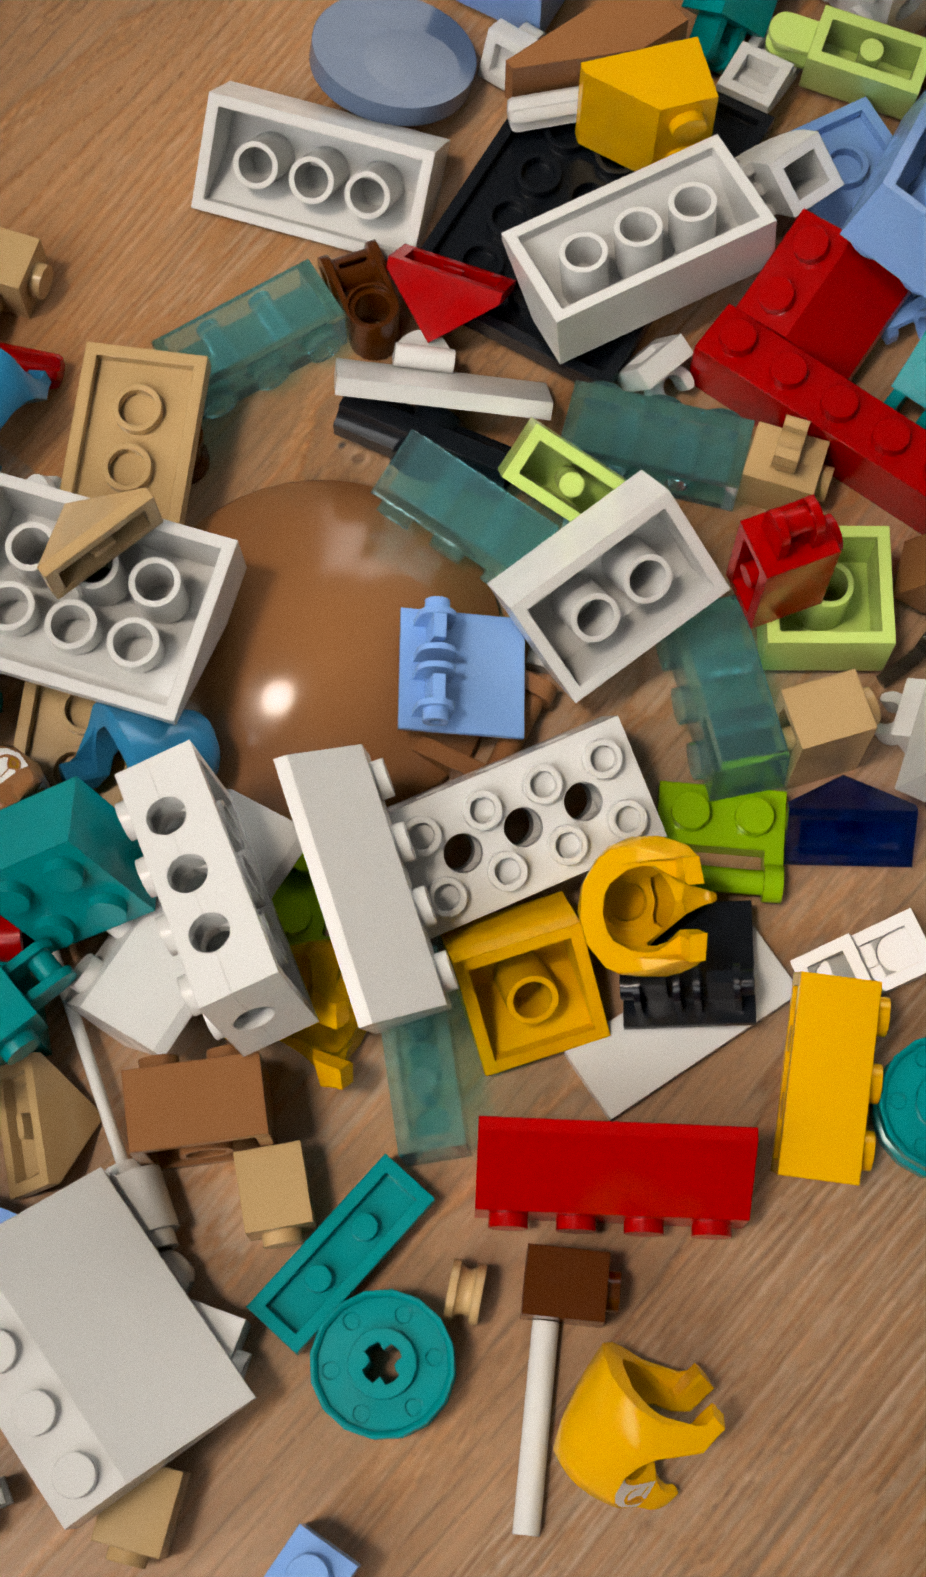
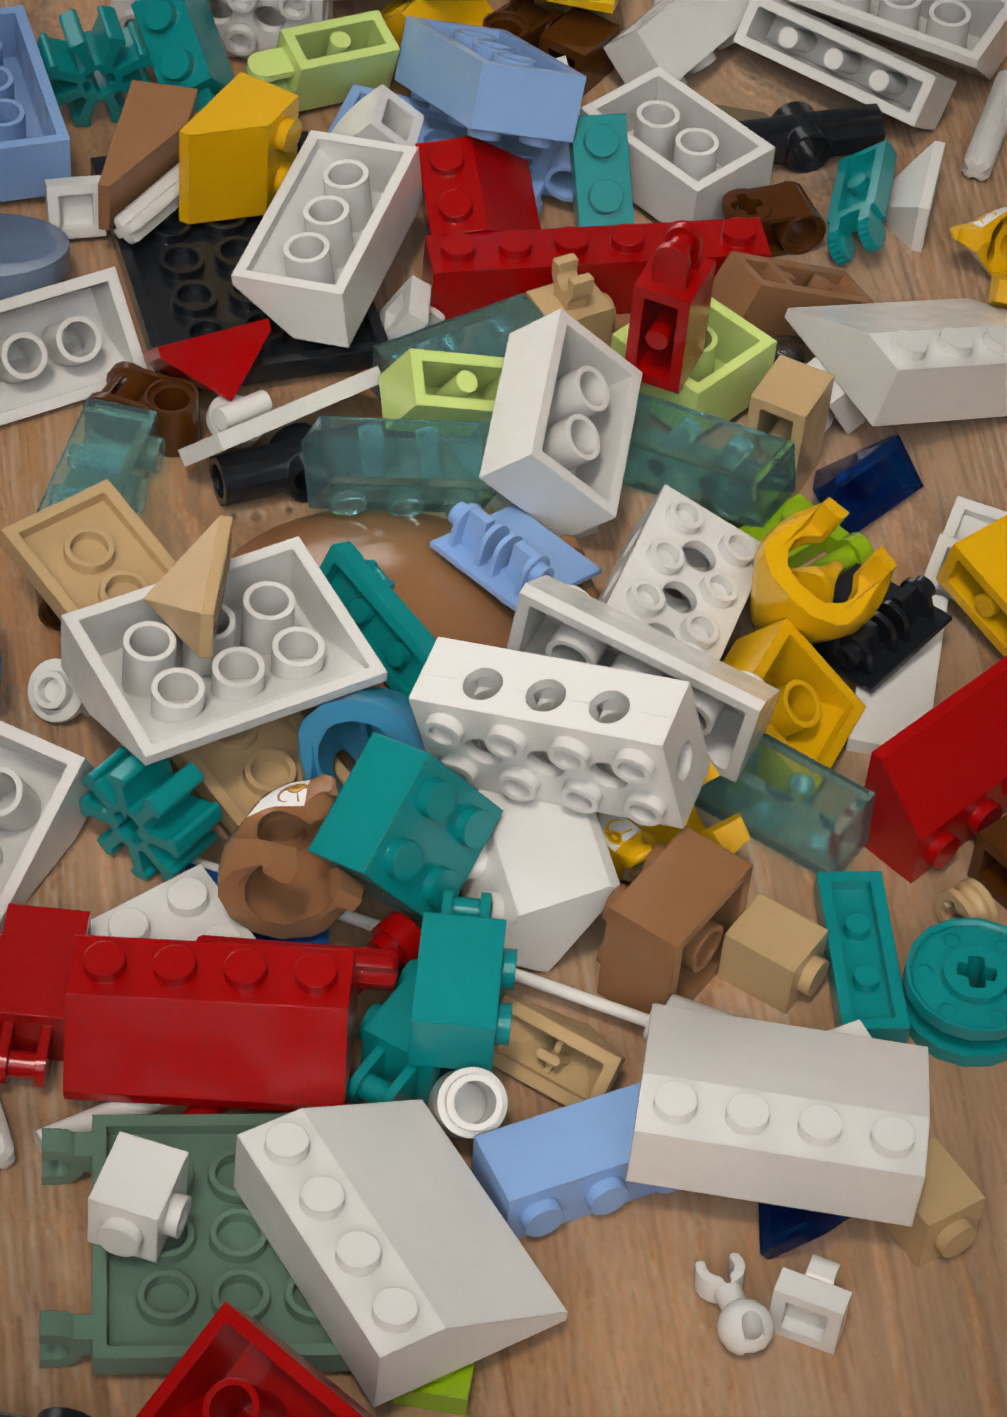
camera: 50 degrees left, 25 degrees down
none -> teal hinge [319,541,436,697]

